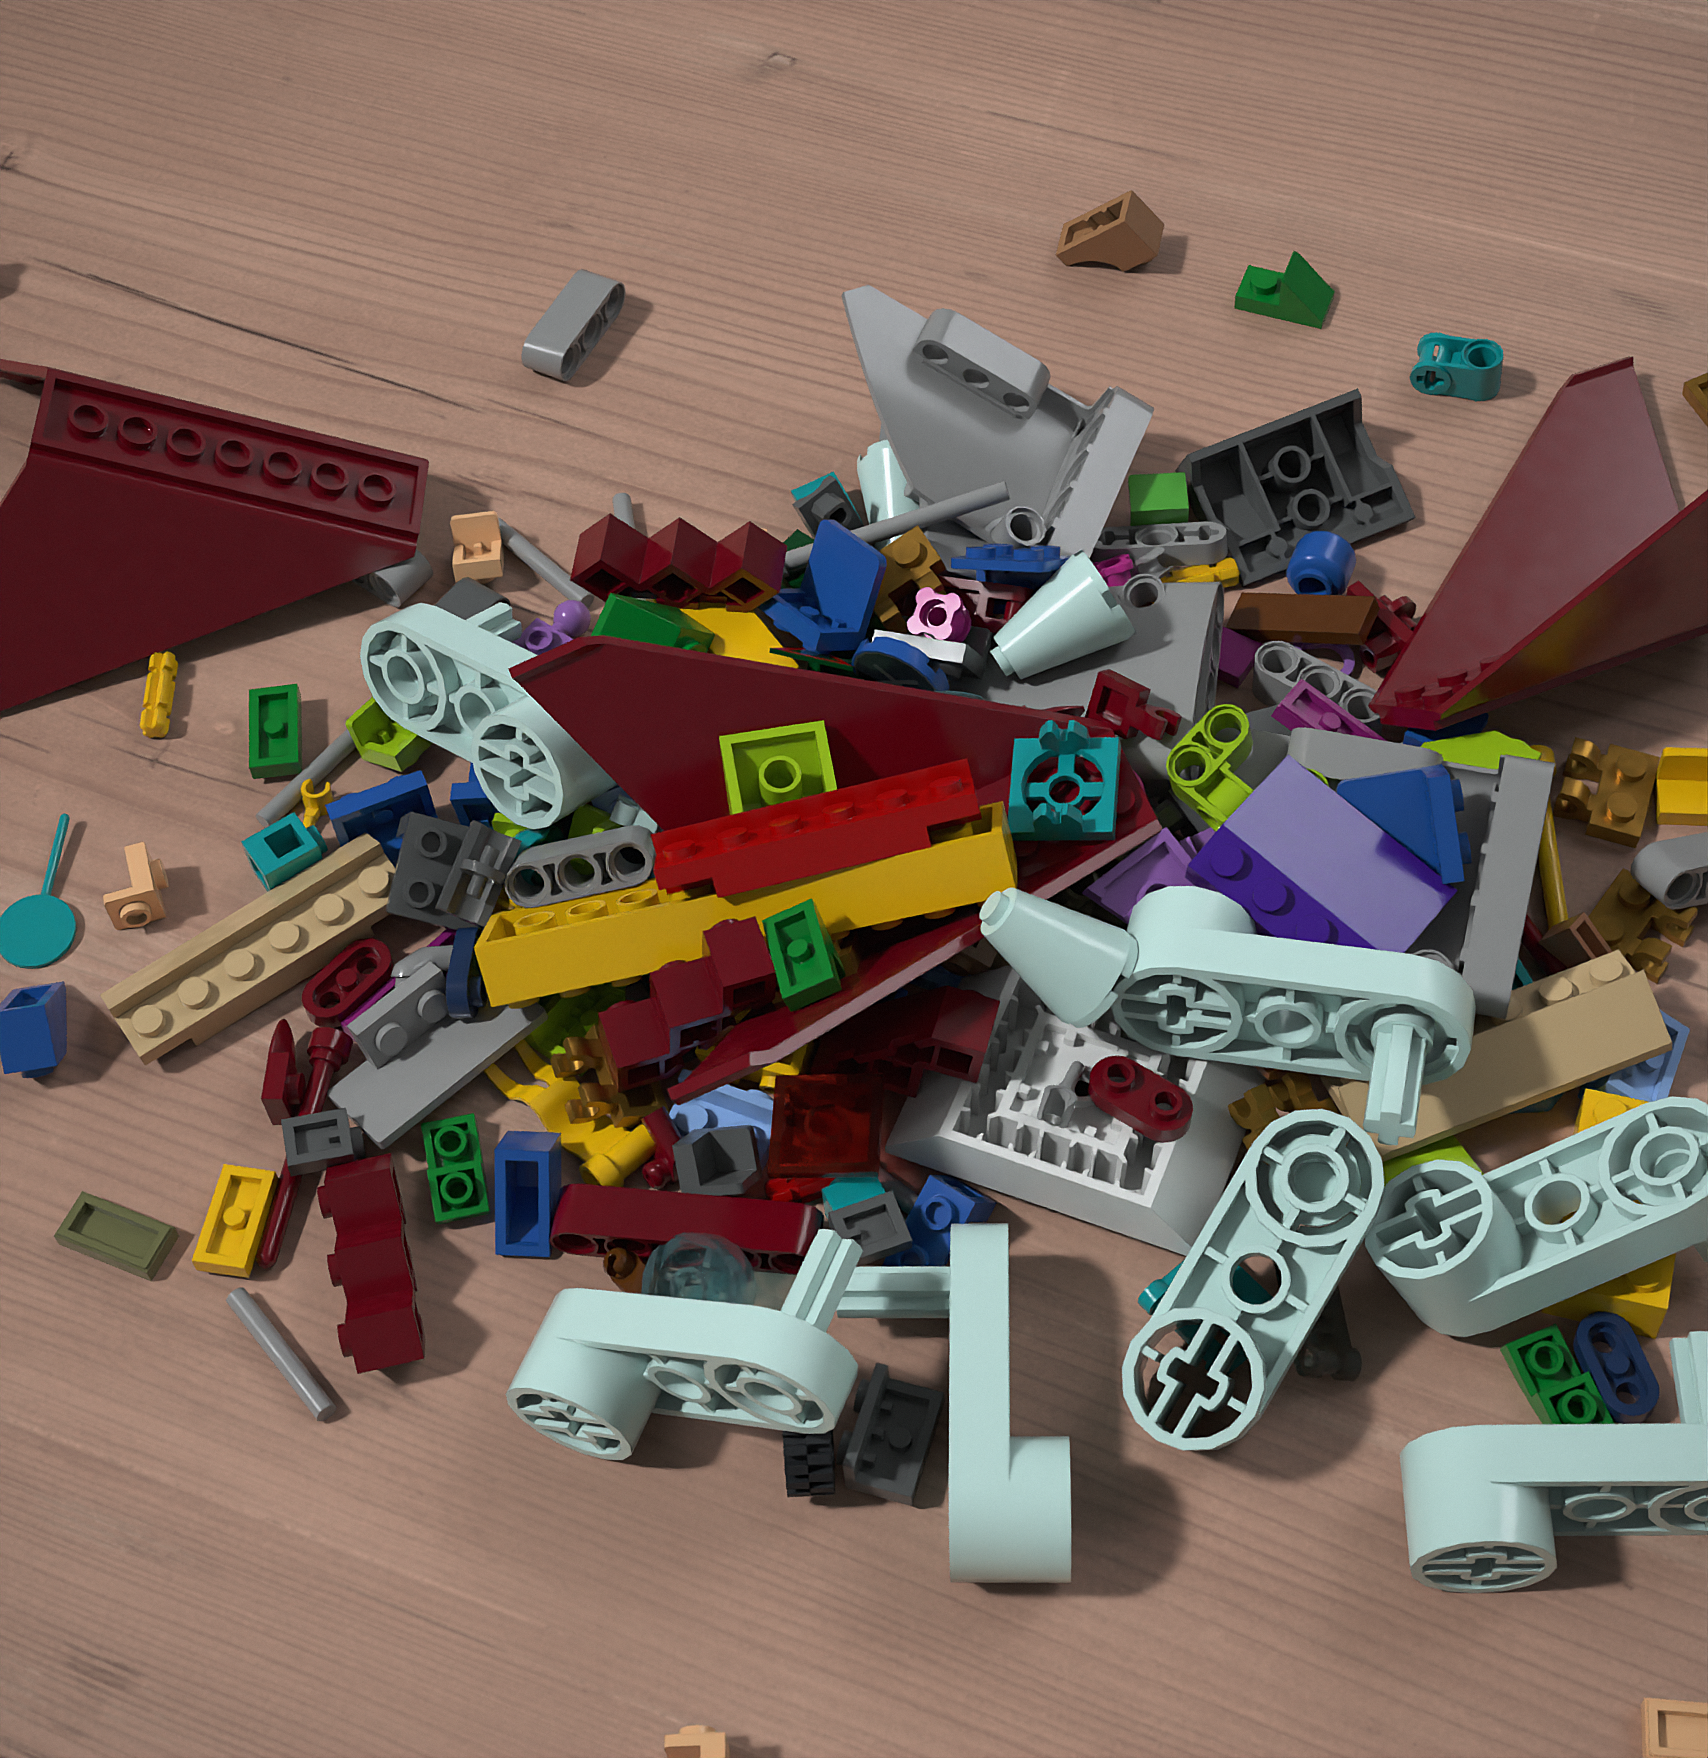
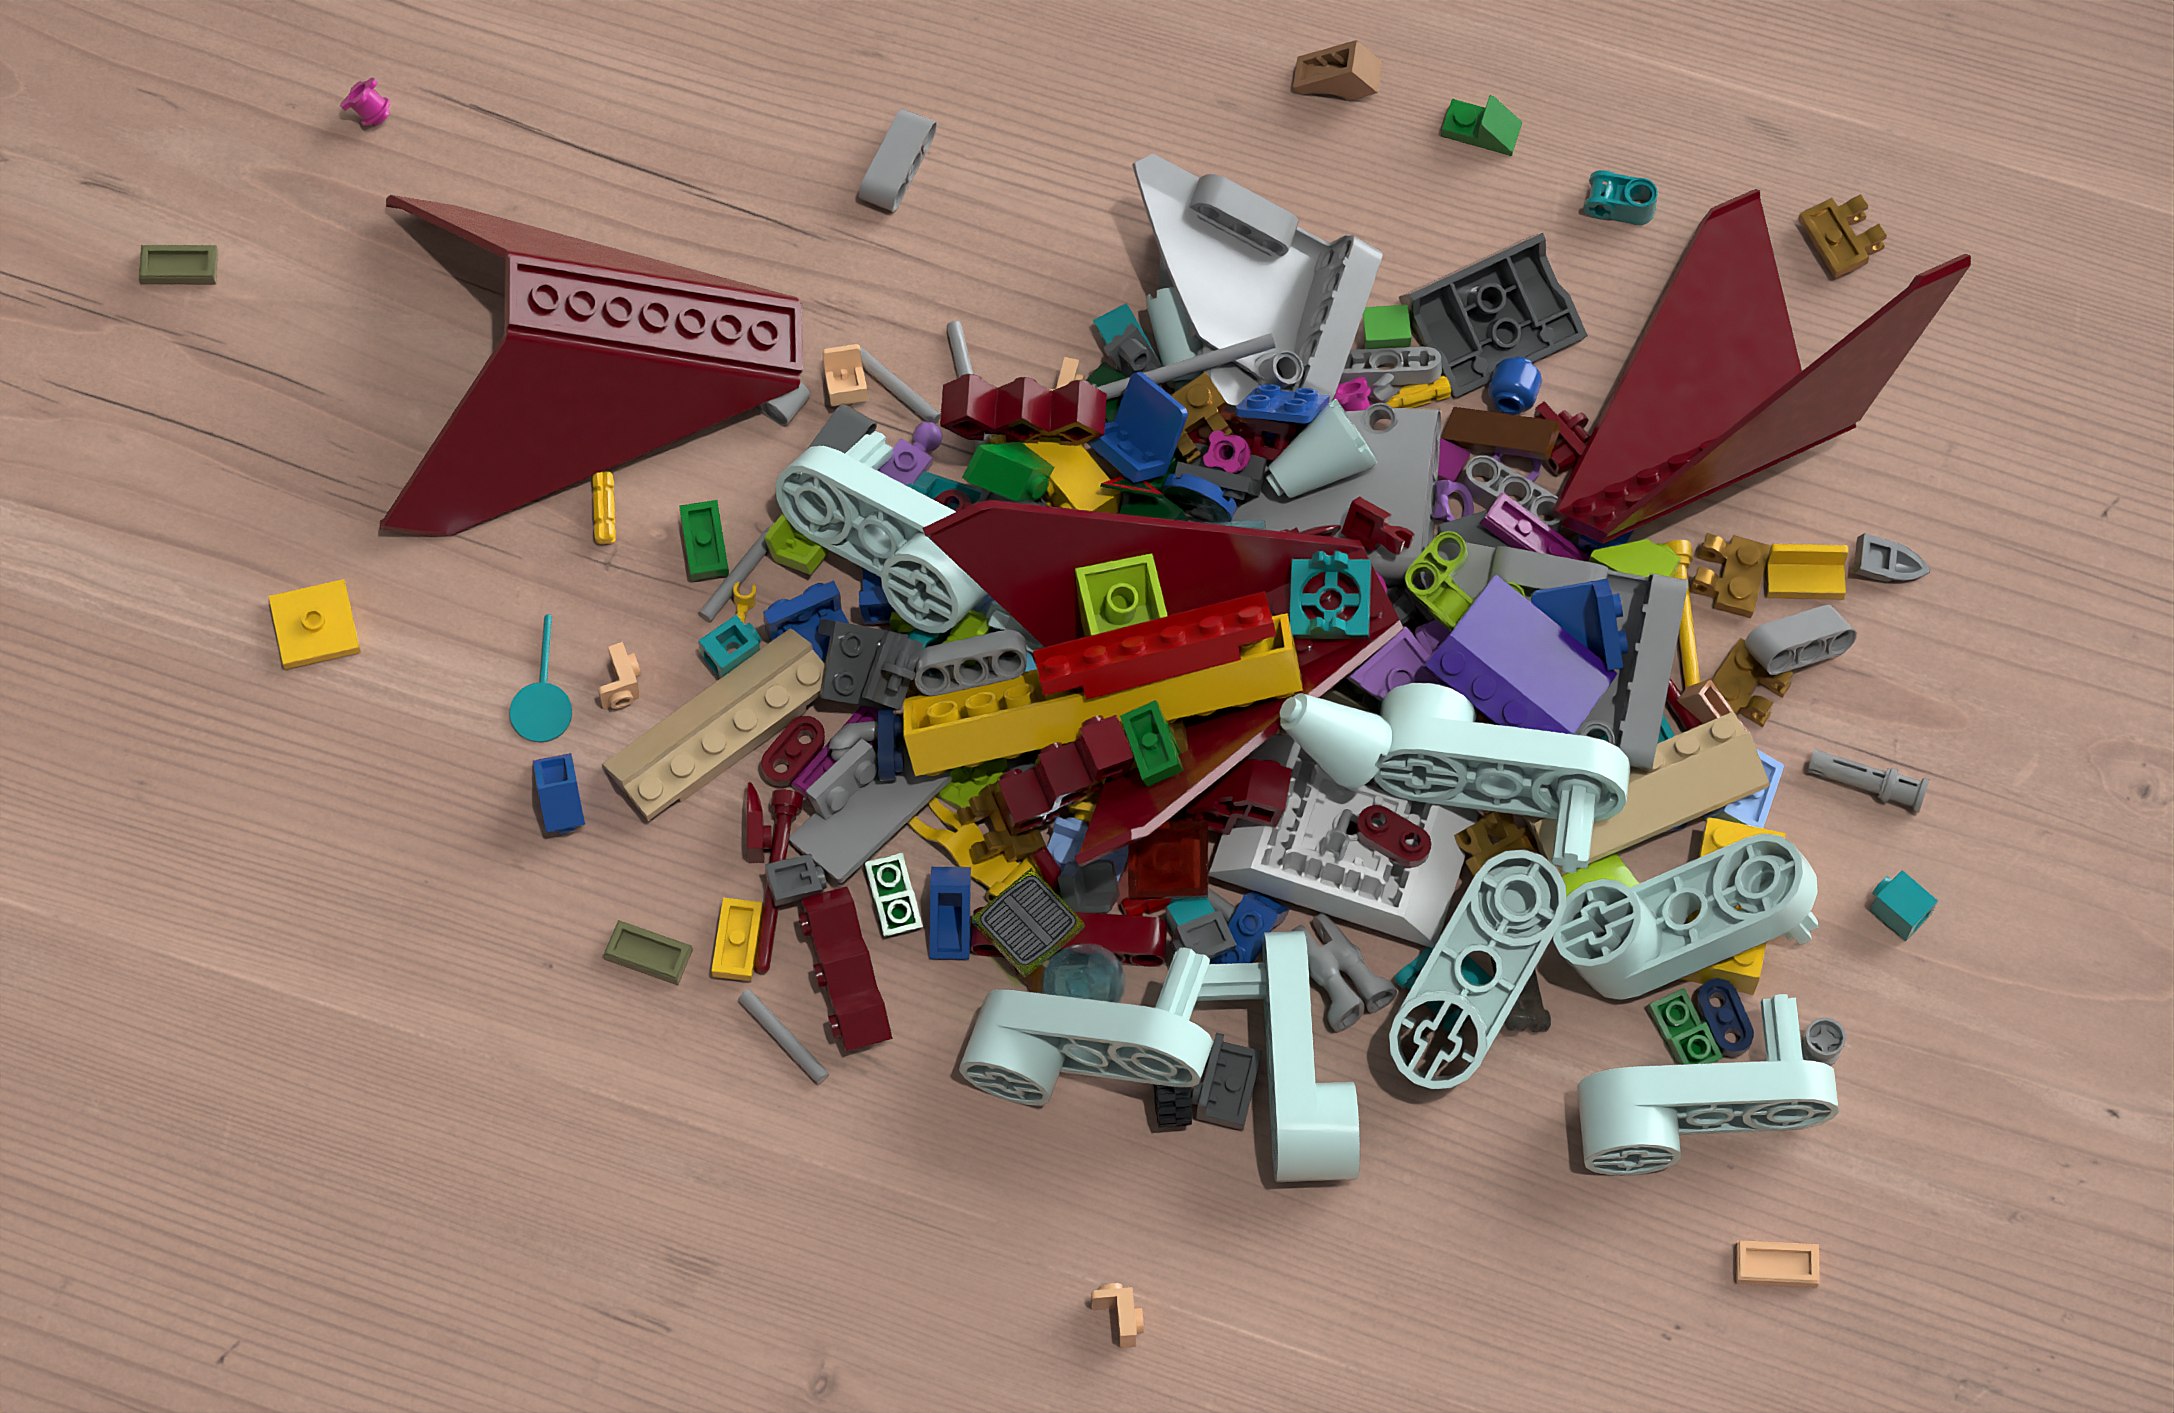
camera: 10 degrees left, 10 degrees up
none -> tile [972,868,1085,978]
none -> light grey piece [1291,913,1397,1032]
none -> medium lavender piece [1433,480,1474,523]

